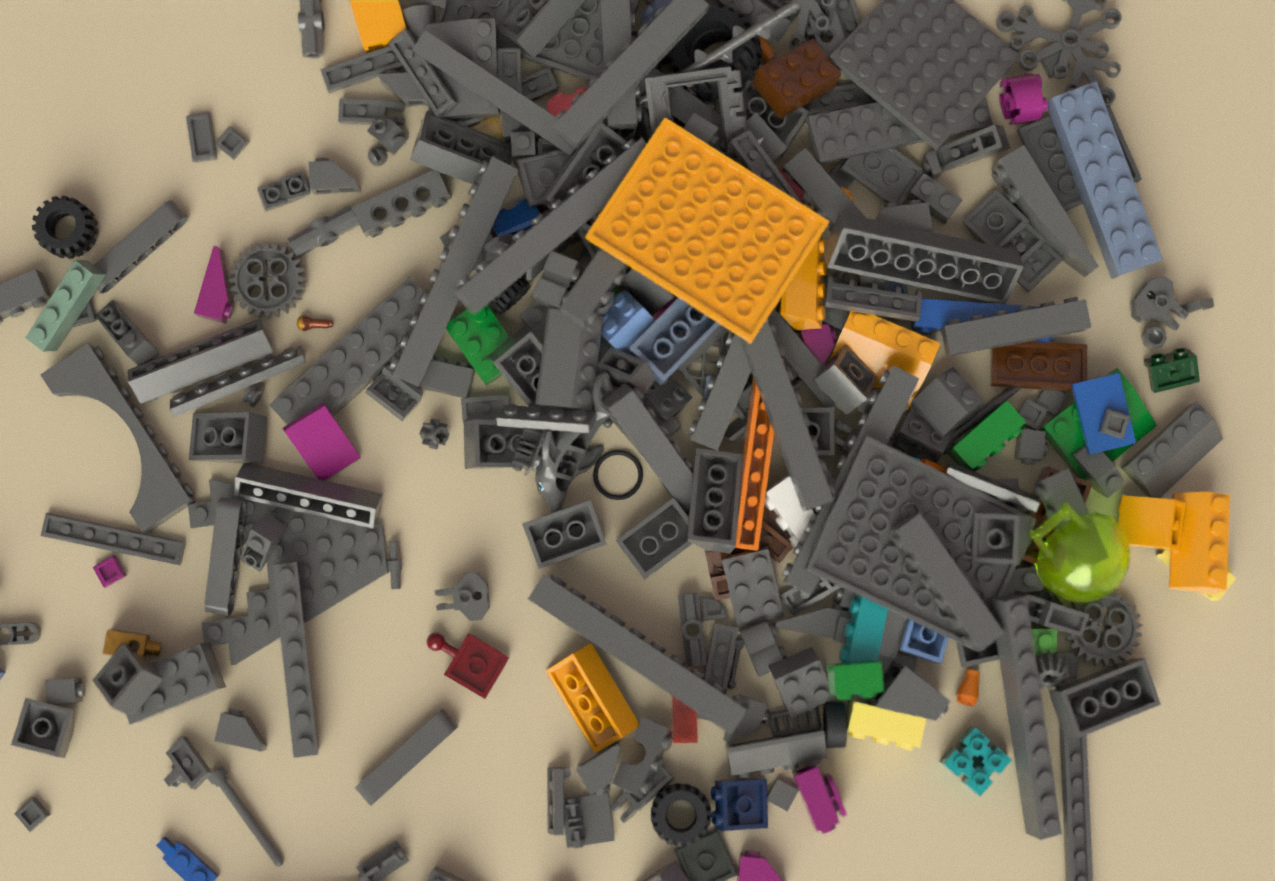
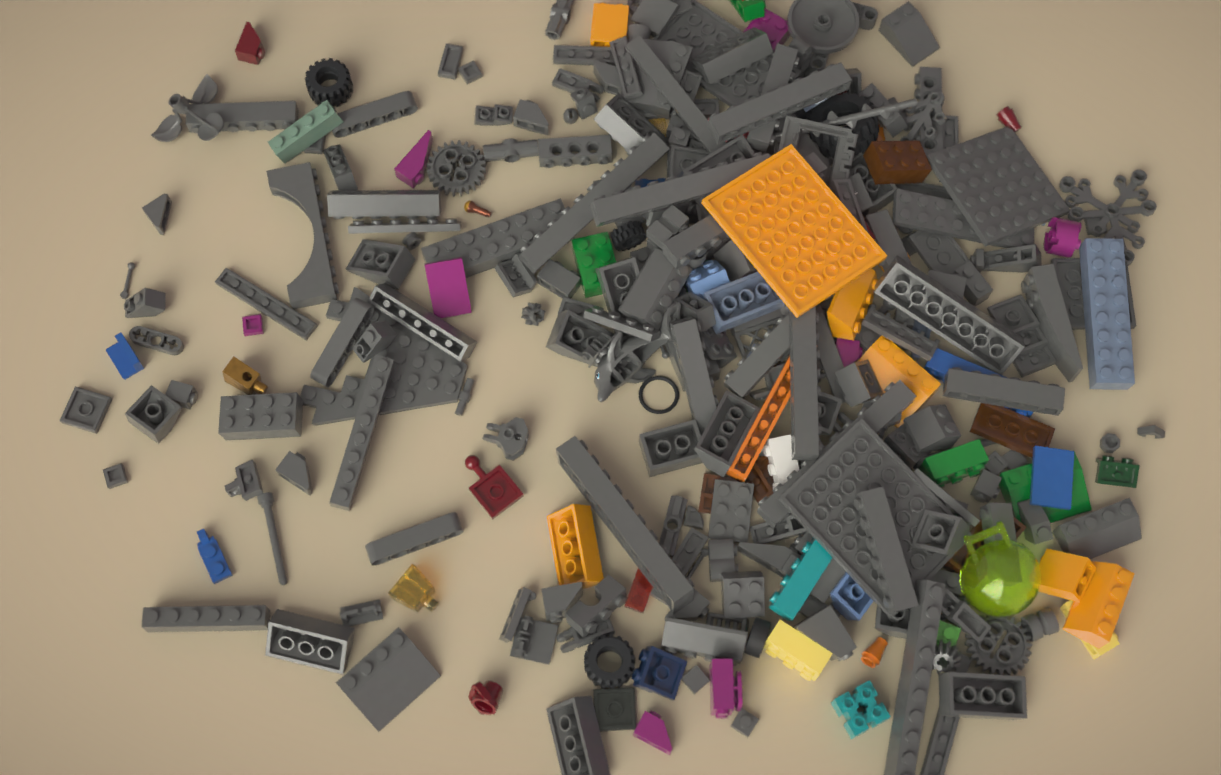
camera: 15 degrees right, 15 degrees down
dark grey slope [92,643,163,717] -> none
dark grey slope [522,499,606,569] -> none
green brick [827,660,884,700] -> none
dark grey tile [1098,409,1130,439] -> none
dark grey hinge [1131,276,1189,331] -> none
none -> clear yellow torso [388,564,439,613]
none -> dark grey plate [730,708,759,738]
none -> dark grey wheel [1021,607,1059,642]

